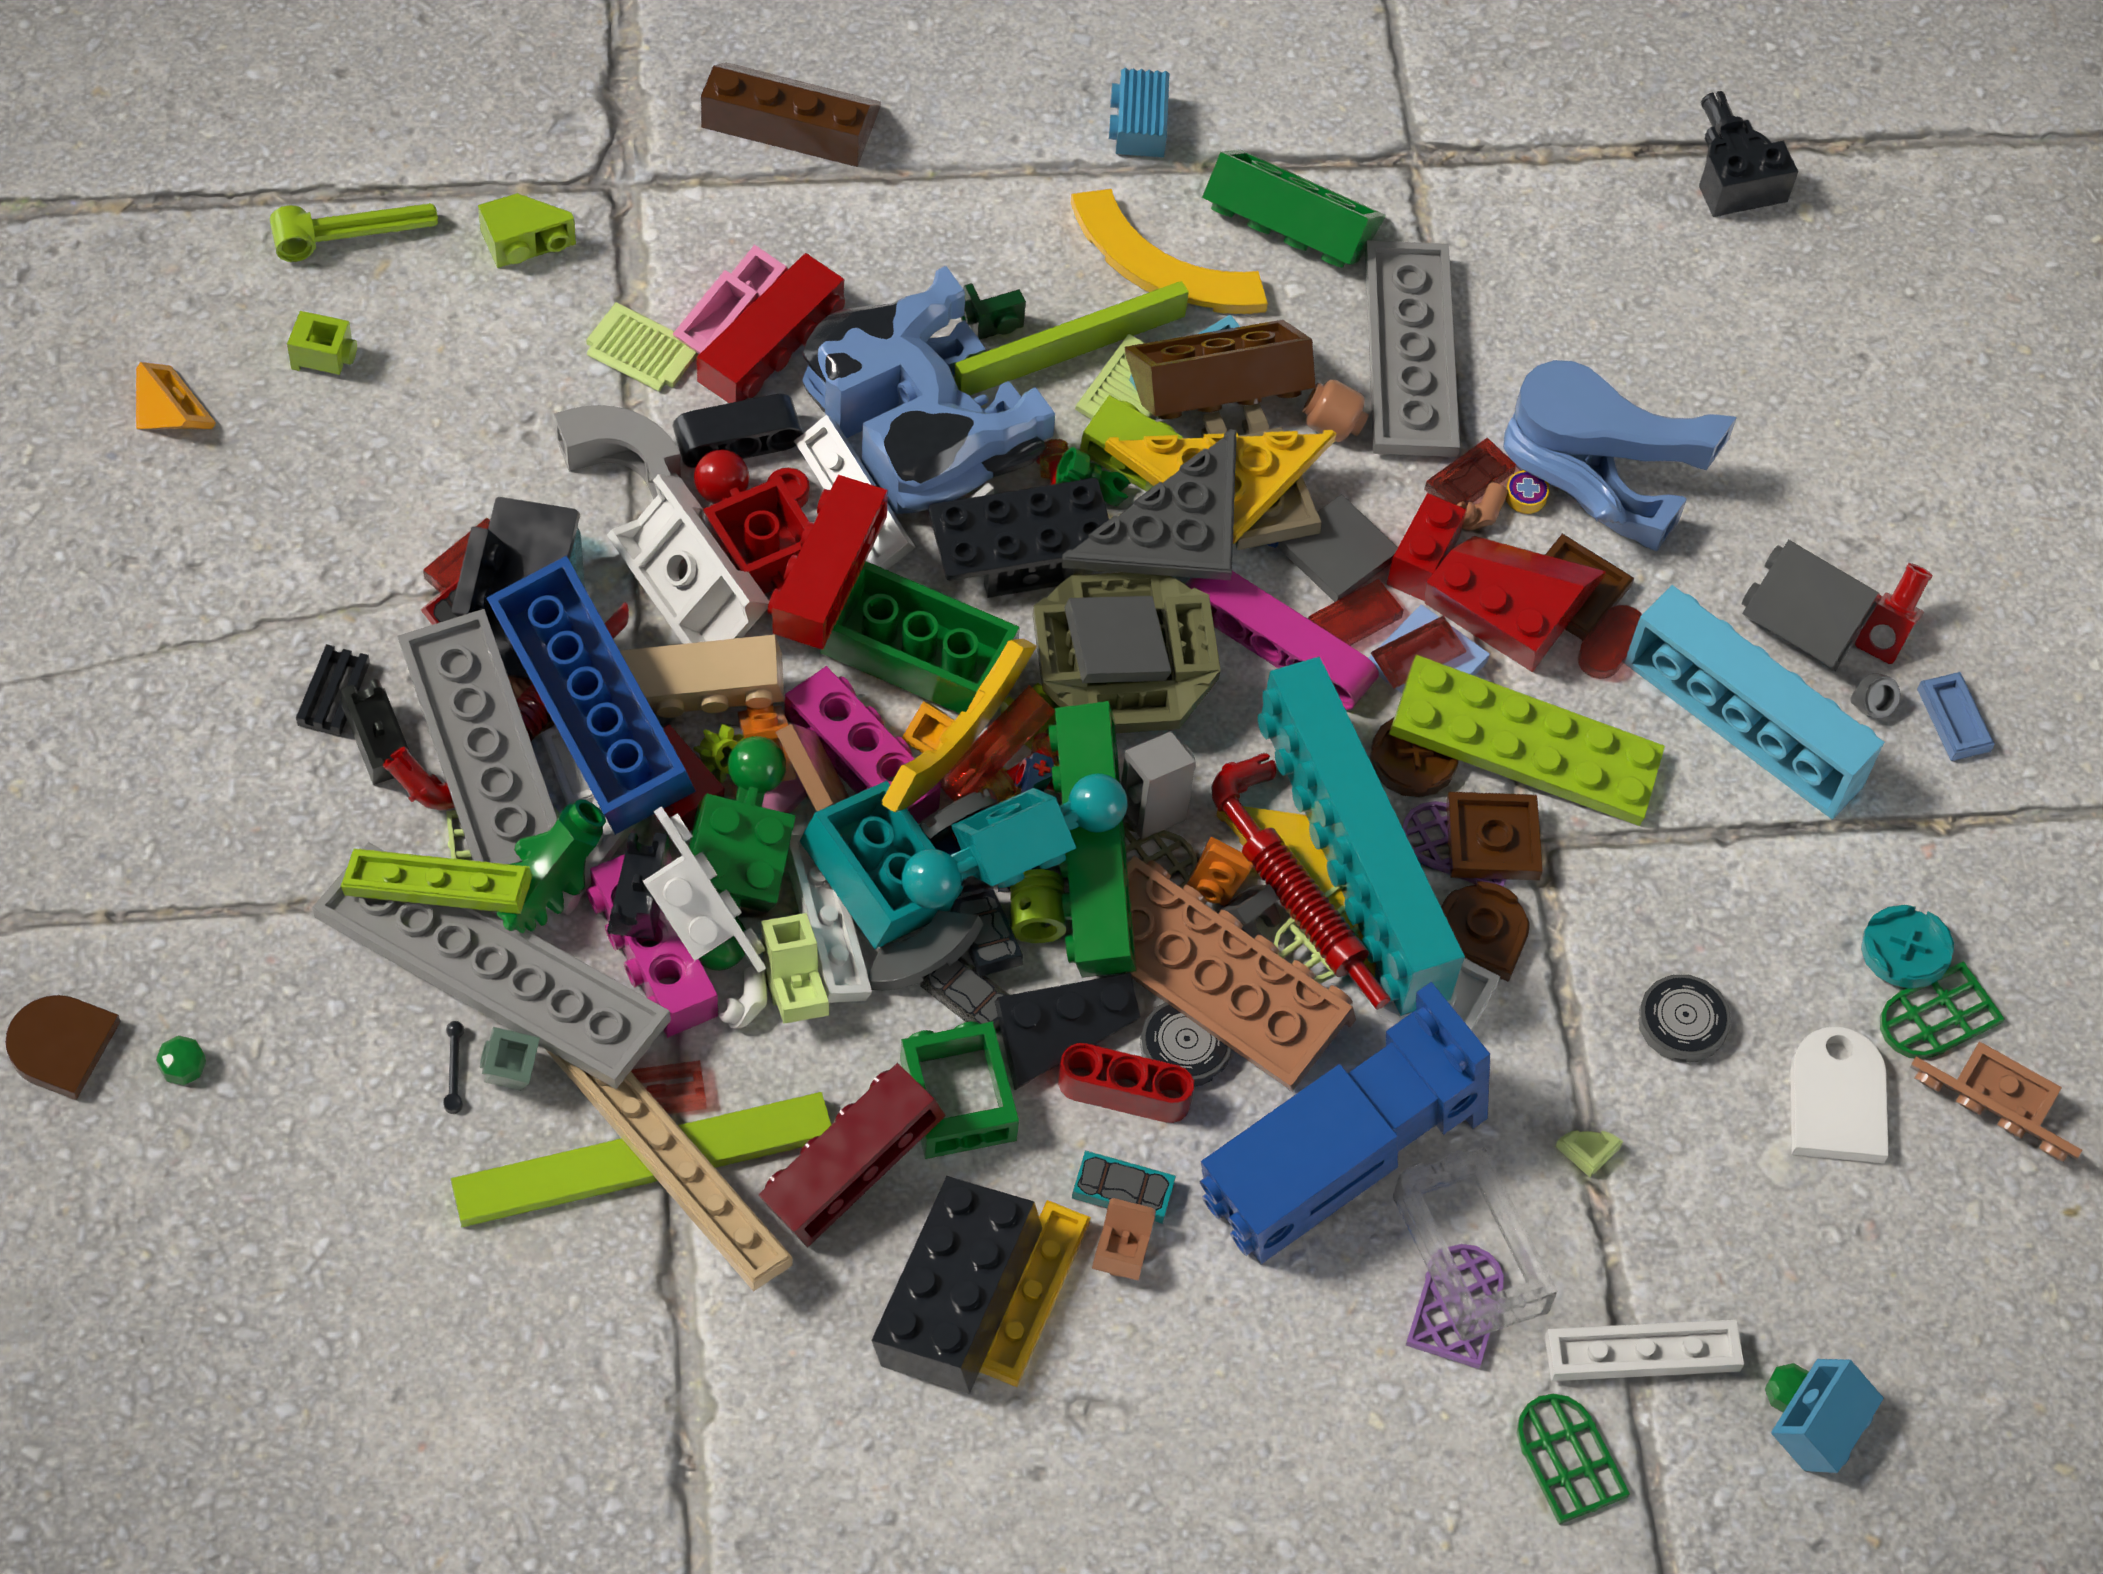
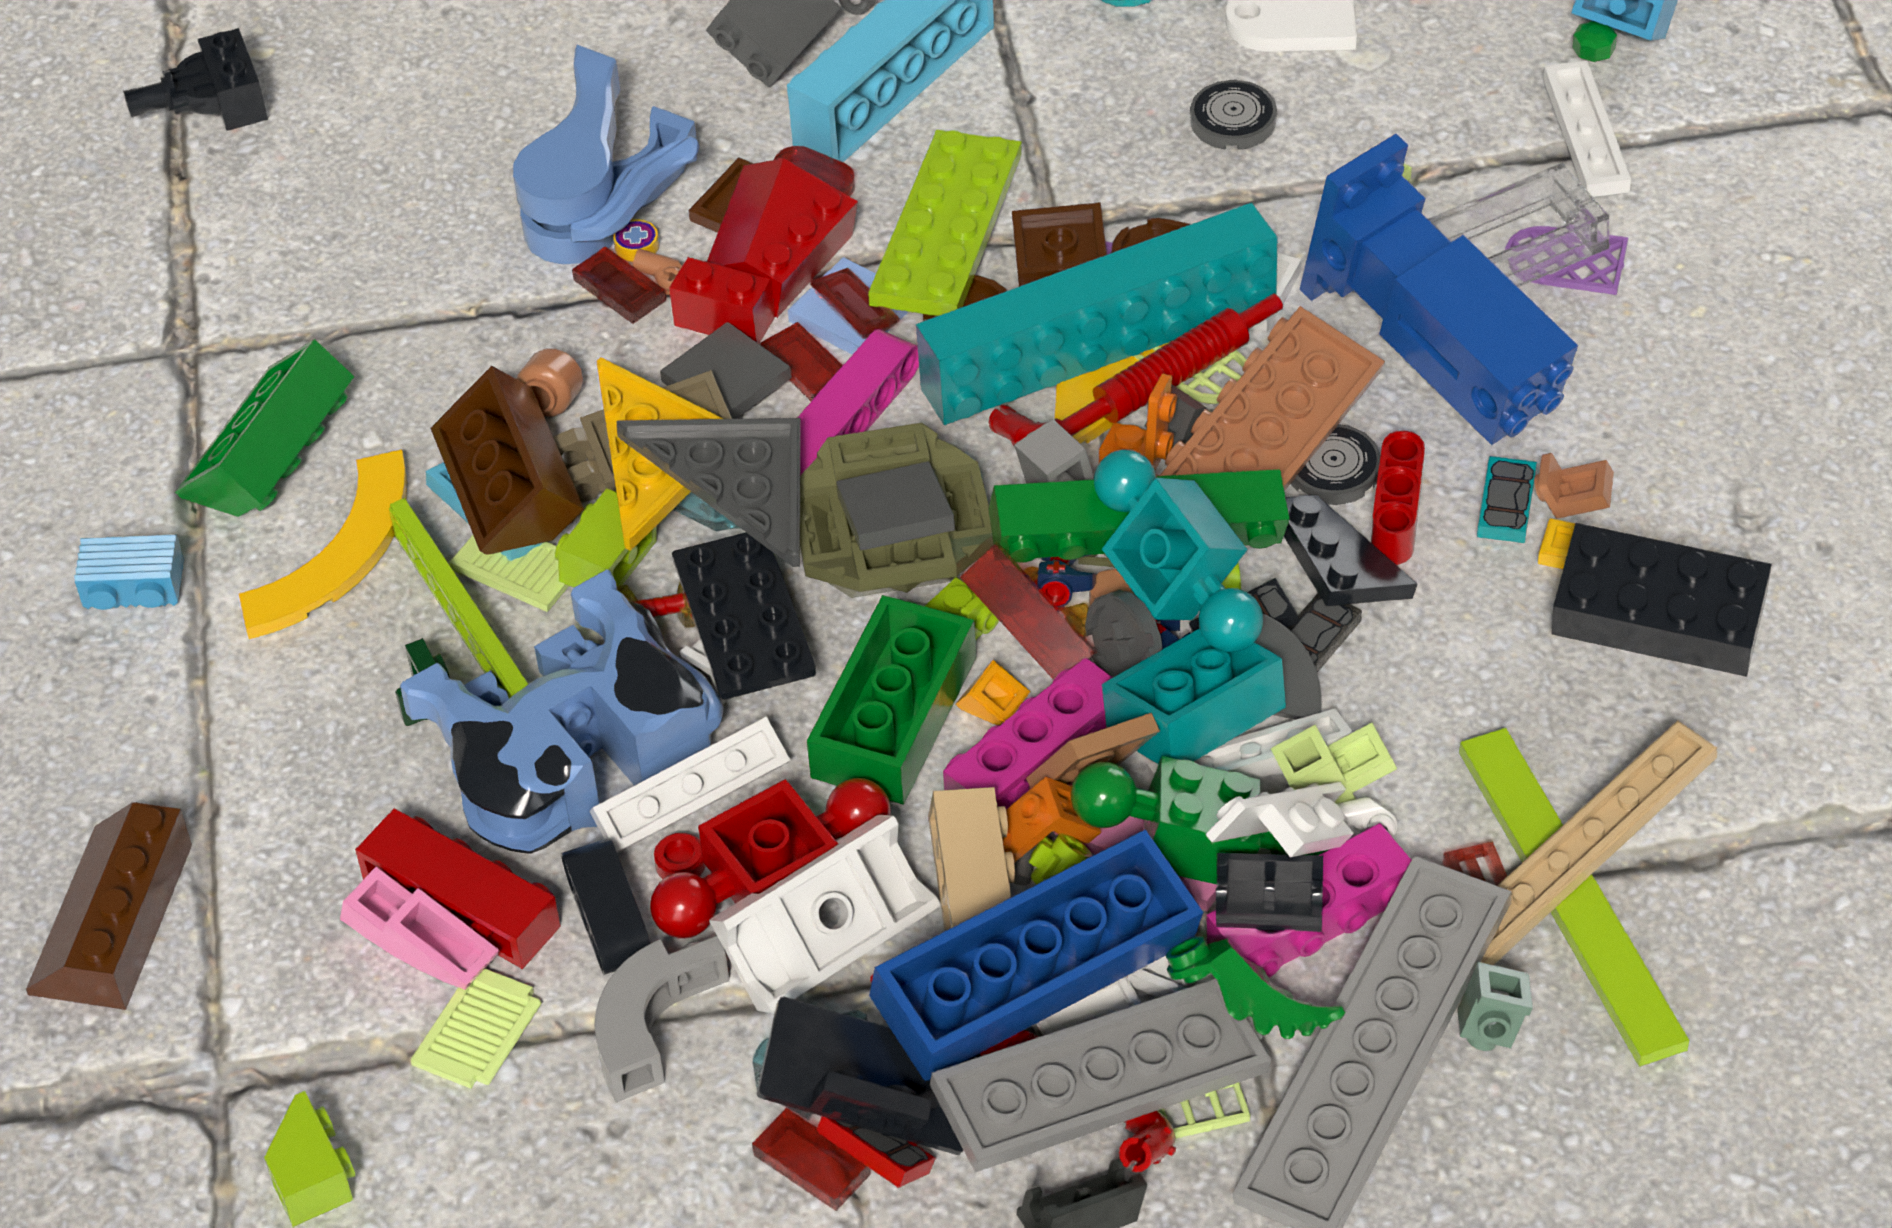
camera: 85 degrees left, 10 degrees down
lime tile [340,849,533,914] -> none
black hinge [443,1021,465,1114] -> none
dark red brick [758,1062,946,1248] -> none
red brick [768,474,888,650] -> none
yellow tile [882,638,1037,813] -> none
green window [900,1021,1019,1159] -> none
green piece [1056,447,1131,506] -> none
light grey plate [1365,240,1460,457] -> none
green window [1516,1393,1630,1525] -> none

